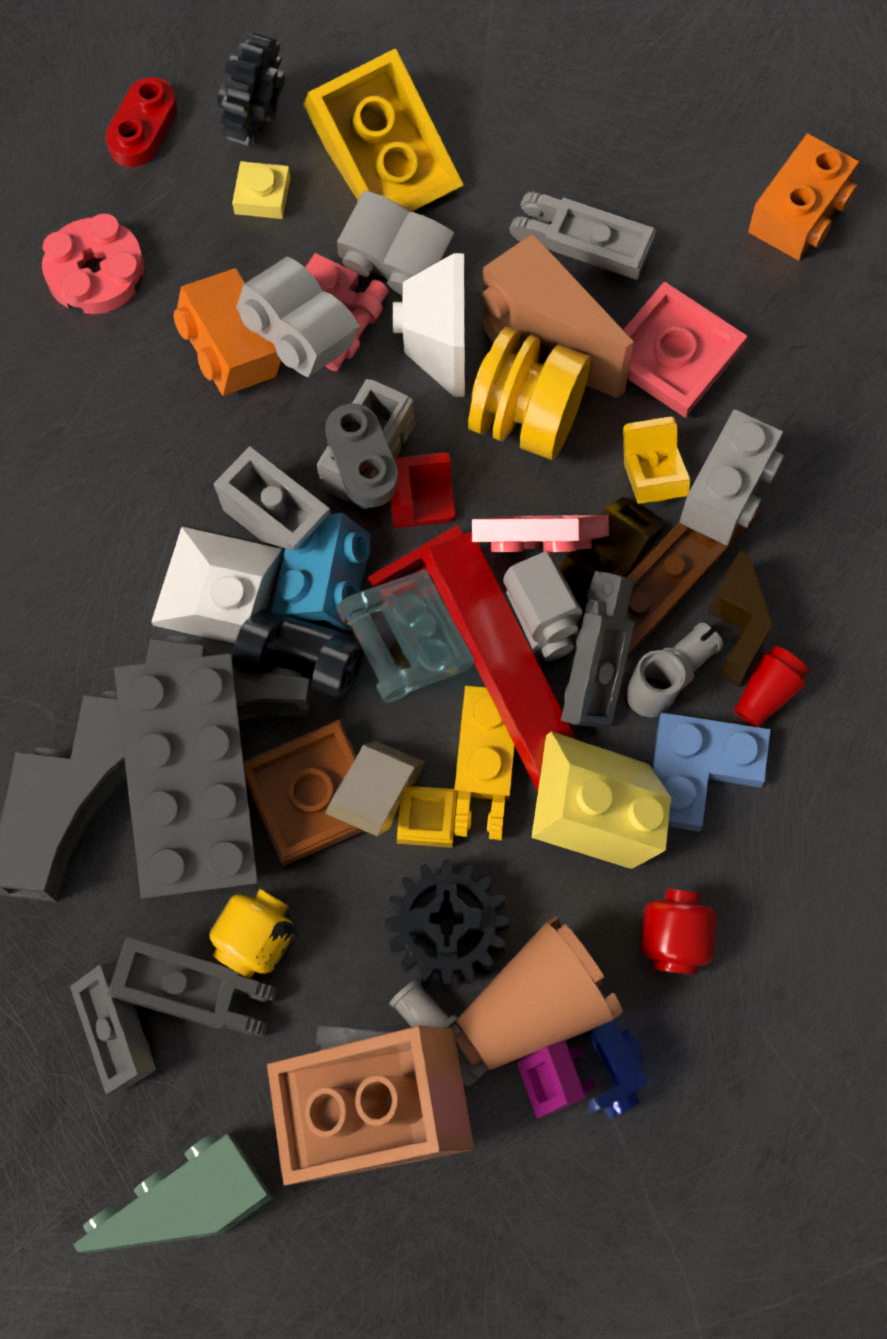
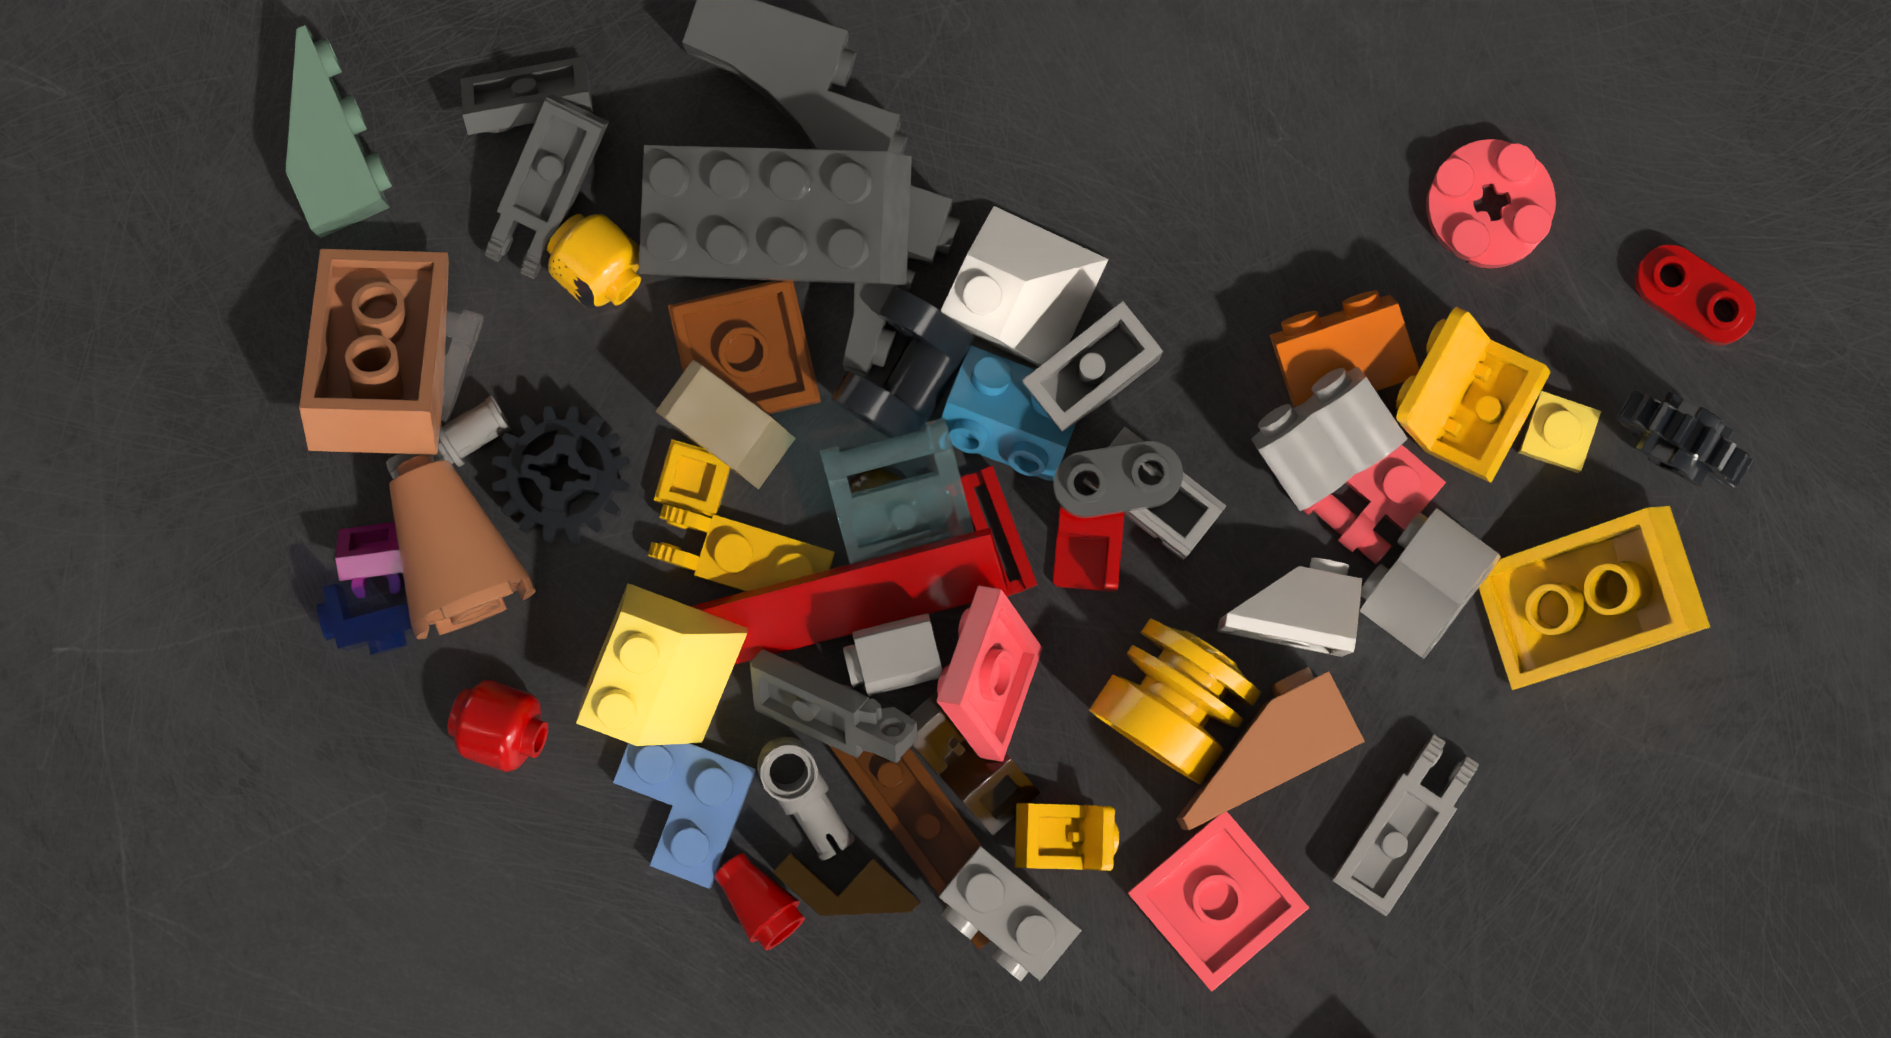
camera: 100 degrees right, 15 degrees up
none -> yellow bracket [1396,307,1551,483]

